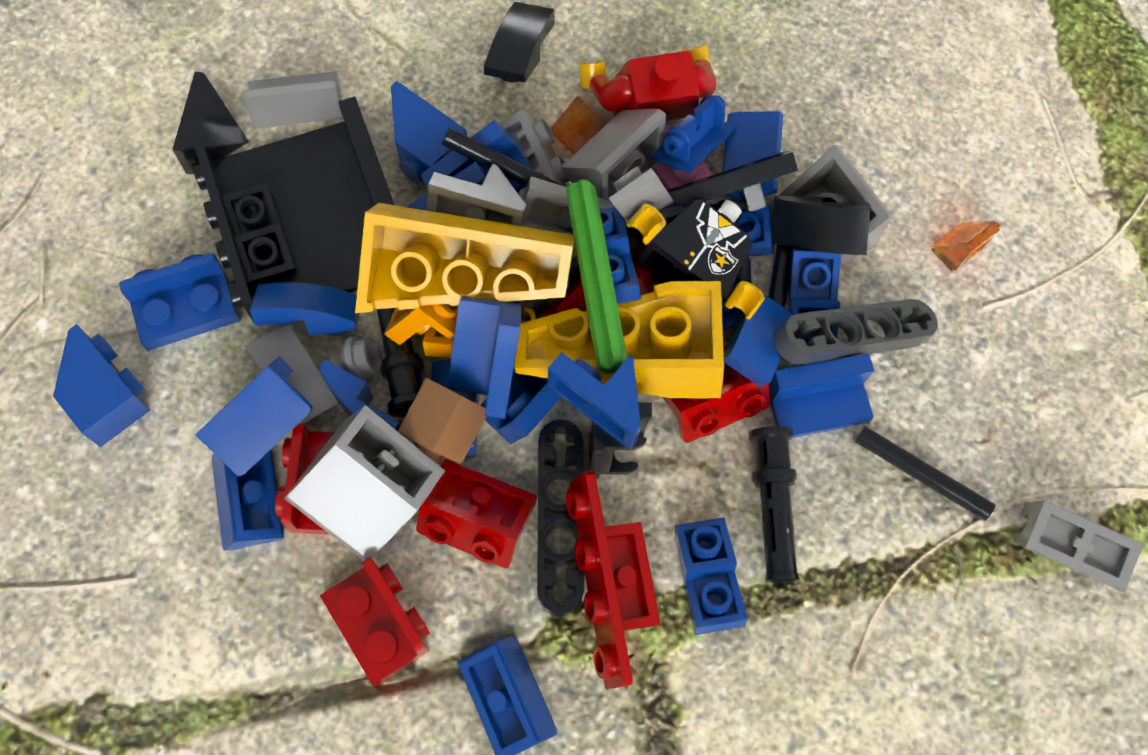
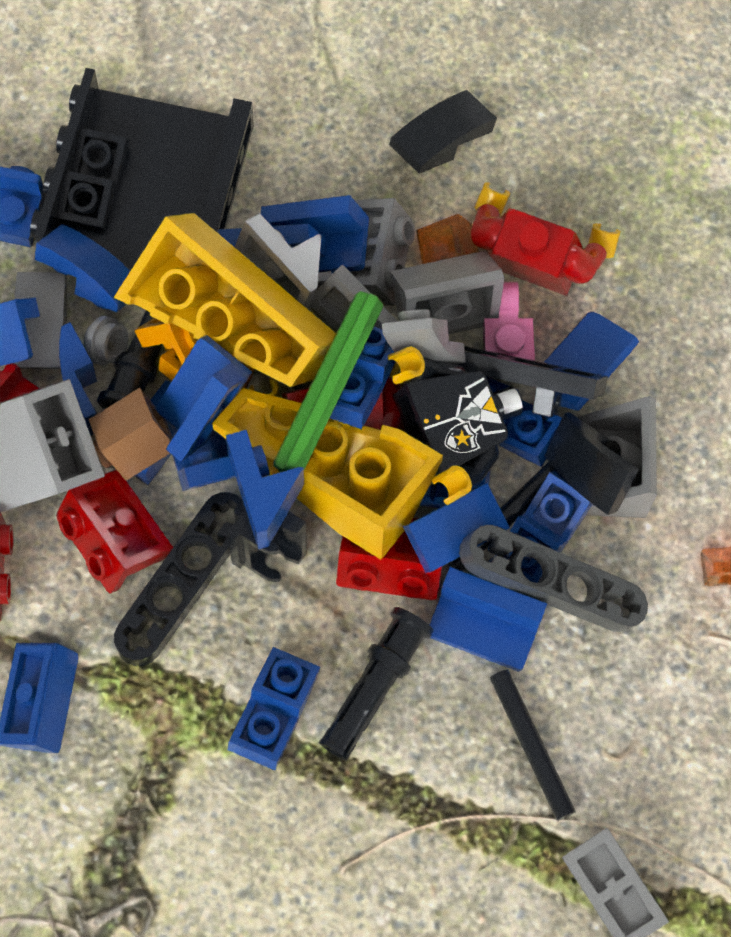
camera: 35 degrees right, 0 degrees up
black slope [172,71,249,175] -> none
light grey panel [242,71,342,129] -> none
blue slope [391,81,467,183] -> none
black bar [441,127,566,187] -> none
red bracket [566,471,661,690] -> none
blue hinge [650,95,736,173] -> none

